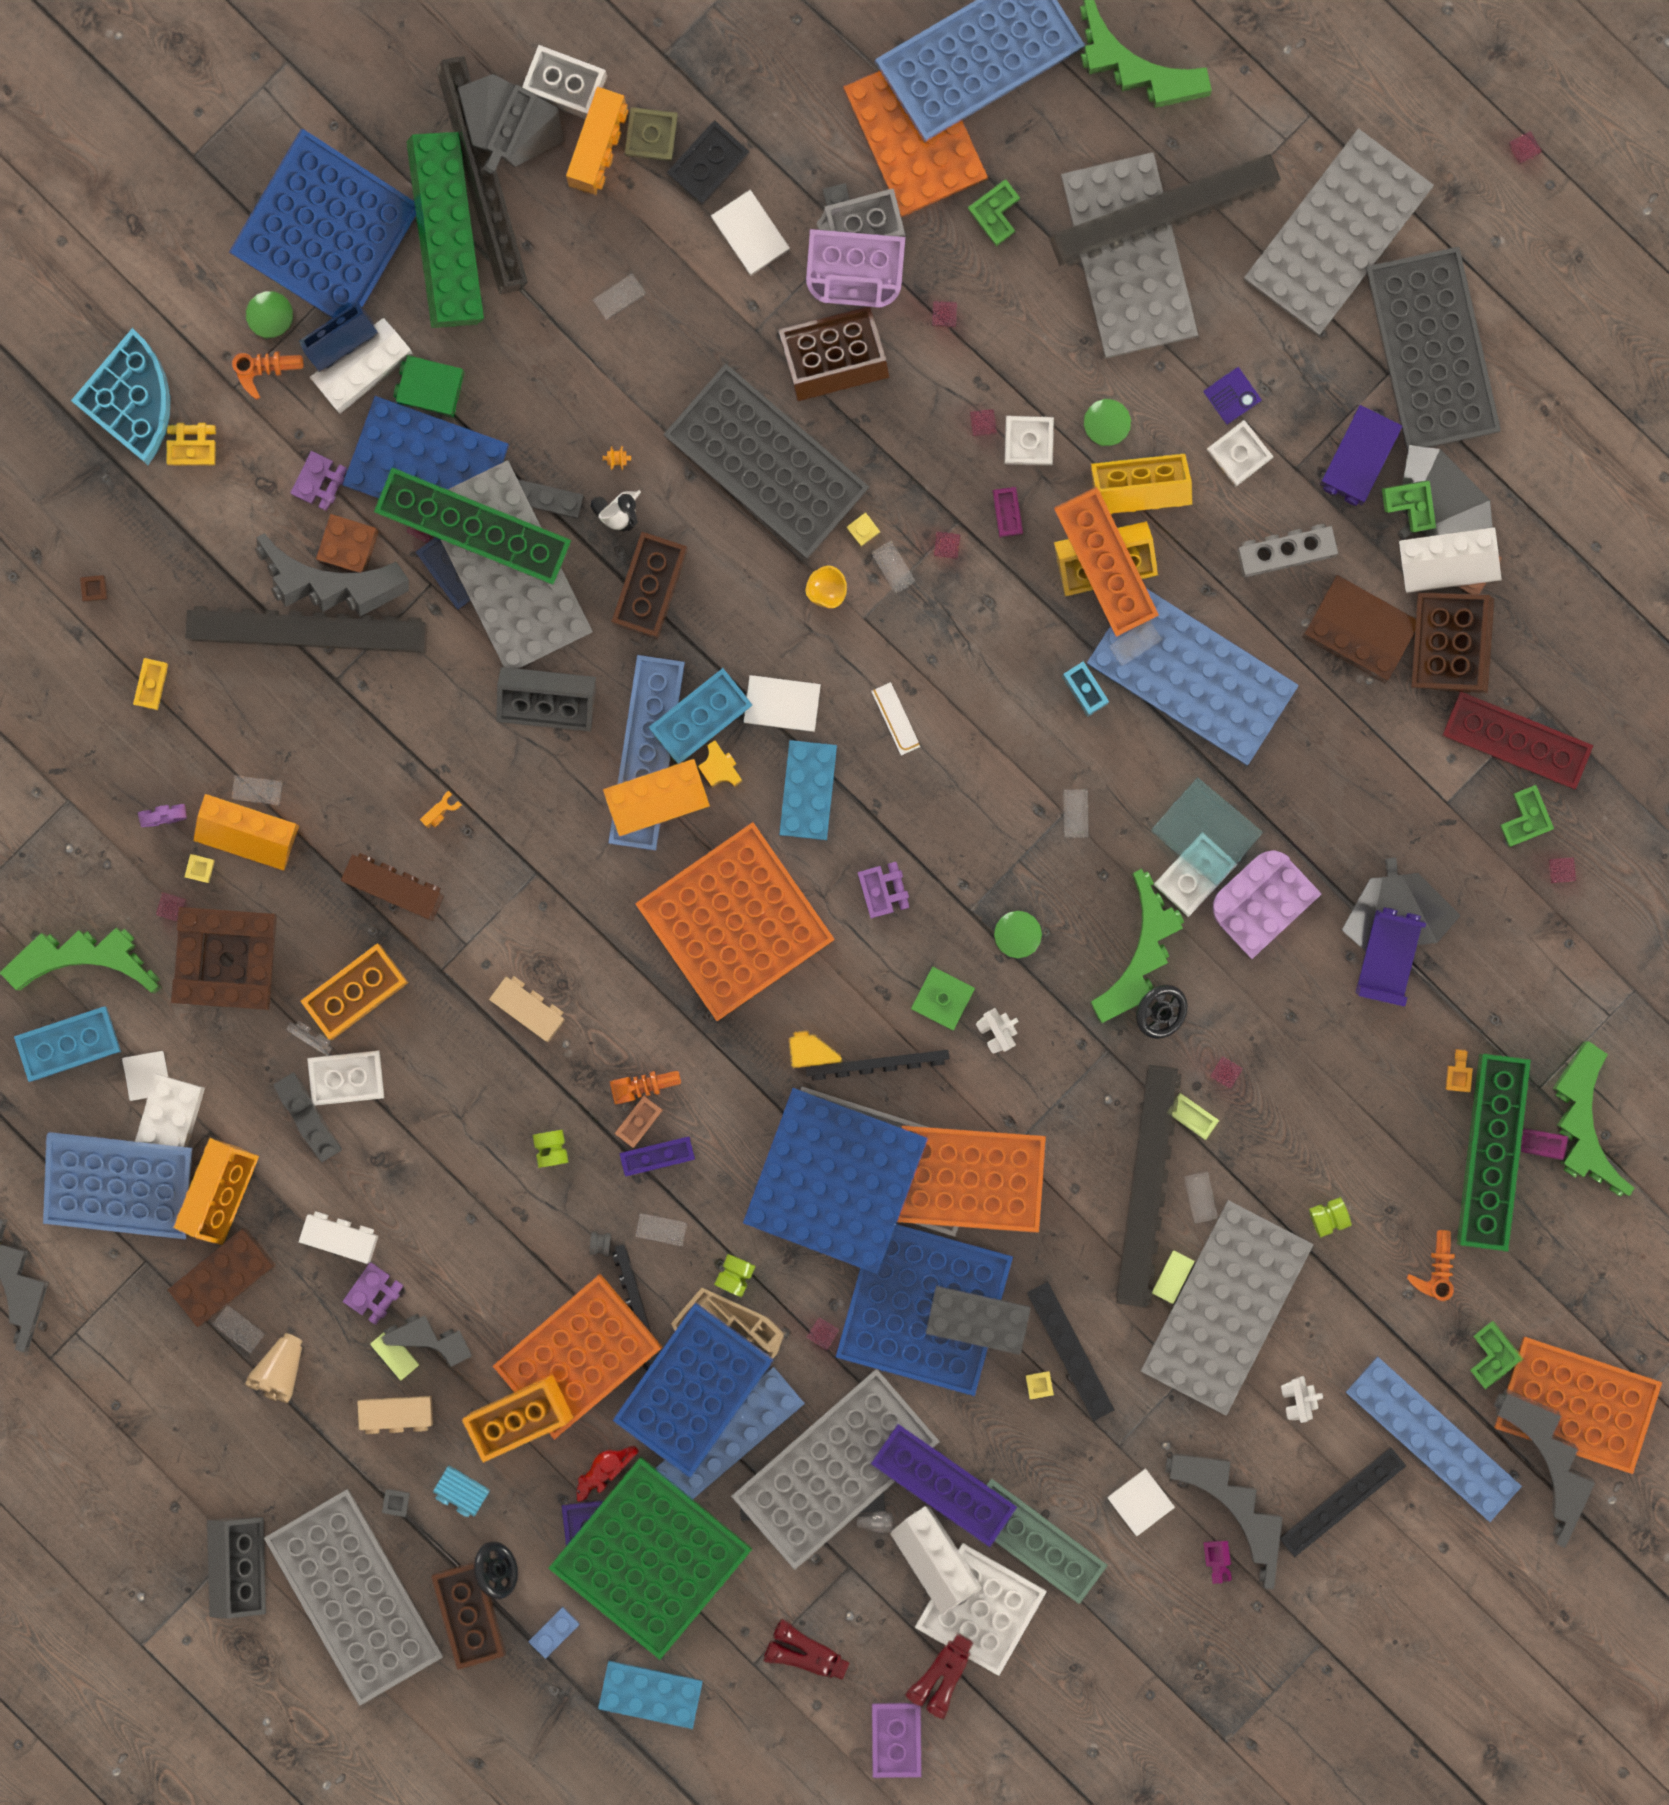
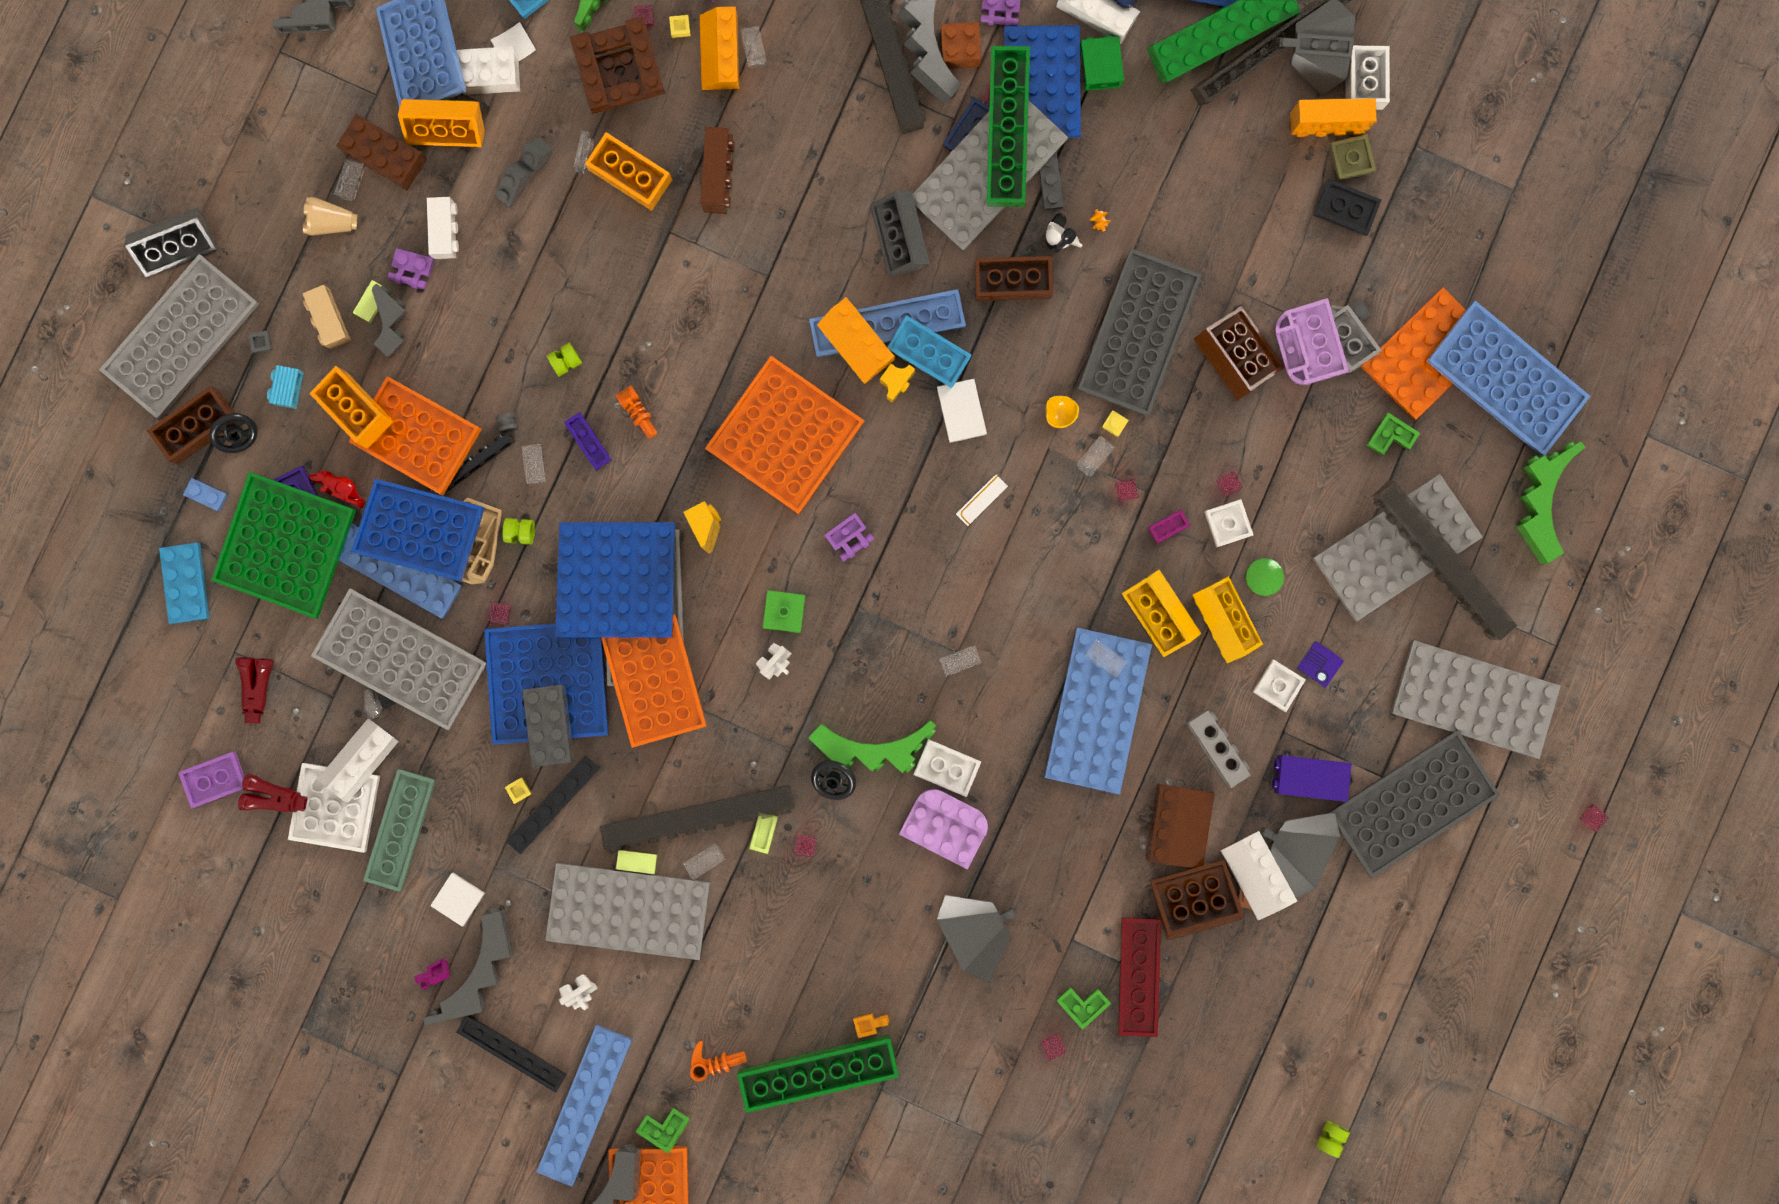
camera: 60 degrees right, 0 degrees up
white tile [307,1050,384,1106] -> none
light orange plate [420,791,462,828] -> none
tan brick [489,976,565,1042] -> none
clear plate [593,274,646,321] -> none
nougat plate [615,1096,663,1148] -> none
white tile [711,190,790,276] -> none
dark azure plate [779,740,837,841] -> none
black plate [805,1050,950,1081] -> none
dark purple plate [870,1424,1017,1547] -> none
clear pink plate [932,301,957,328] -> none
bright green dish [994,911,1042,958] -> none
orange plate [1054,487,1159,637] -> none
medium azure brick [1062,661,1109,717] -> none
clear light blue piece [1151,777,1263,886] -> none
lime wheel [1309,1197,1352,1238] -> none
dark purple panel [1355,907,1426,1007] -> none
bright green plate [1382,480,1436,532] -> none
magenta plate [1520,1128,1569,1161] -> none
bright green arch [1552,1041,1635,1197] -> none

